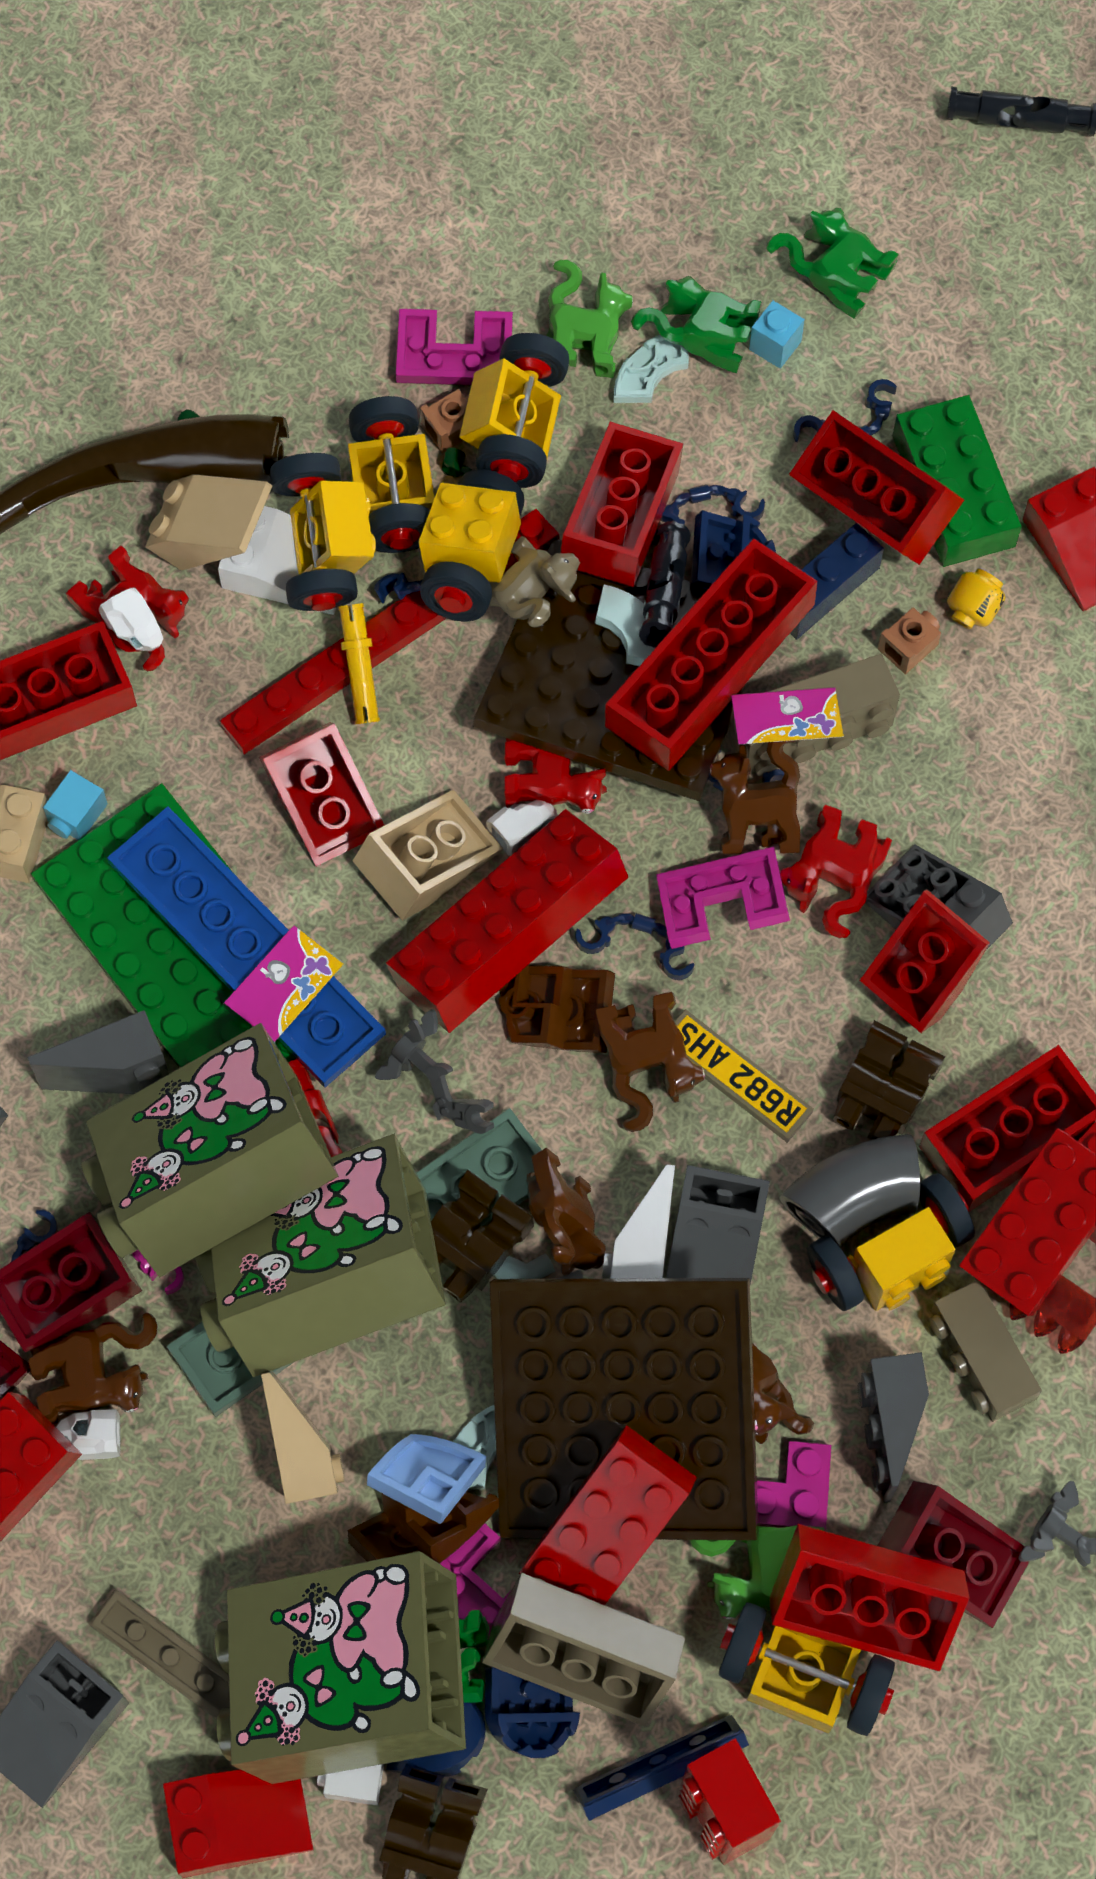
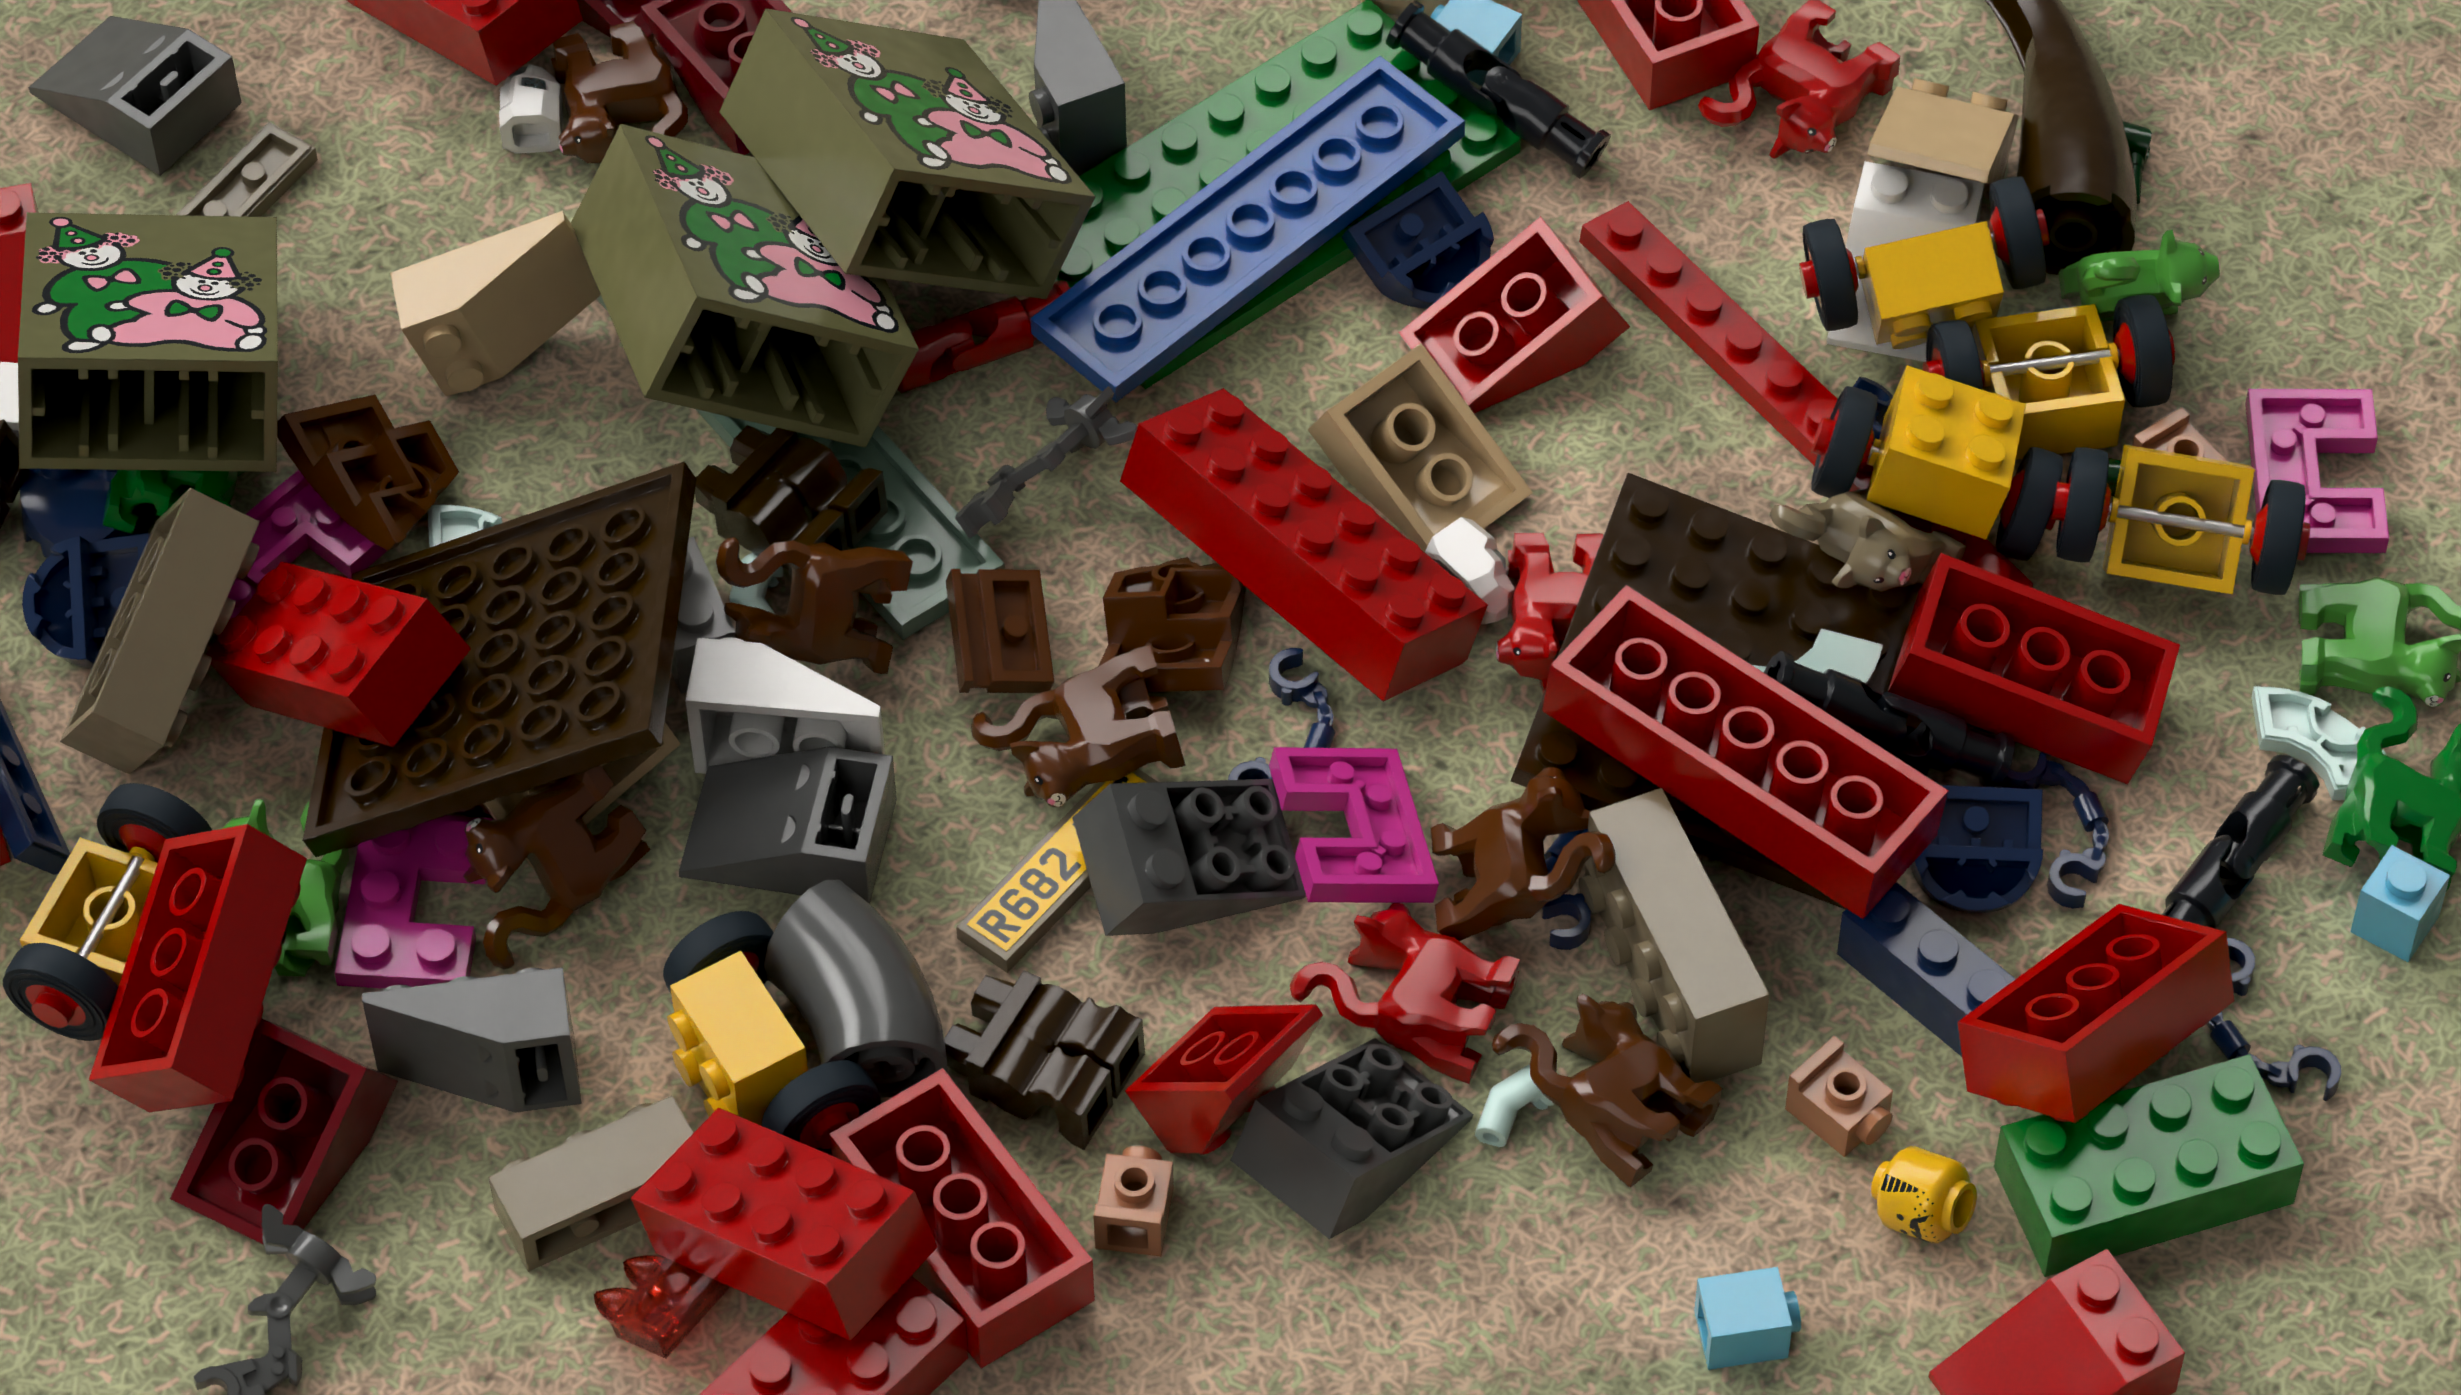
camera: 90 degrees right, 15 degrees down
white rock [99,588,163,651] -> none
sticker [224,926,344,1042] -> none
yellow pin [338,603,380,725] -> none
light blue plate [367,1434,487,1524] -> none
sticker [731,687,844,744] -> none
none -> reddish brown plate [946,569,1054,693]
none -> dark grey slope [1072,779,1306,936]
none -> nougat brick [1093,1146,1174,1257]
none -> dark blue slope [1341,171,1494,308]
none -> black piece [1386,0,1611,179]
none -> light aqua arm [1475,1064,1554,1147]
none -> reddish brown animal [1492,993,1723,1188]
none -> medium azure brick [1694,1267,1801,1370]
none -> bright green animal [2058,230,2220,322]
none -> black piece [2162,754,2320,929]

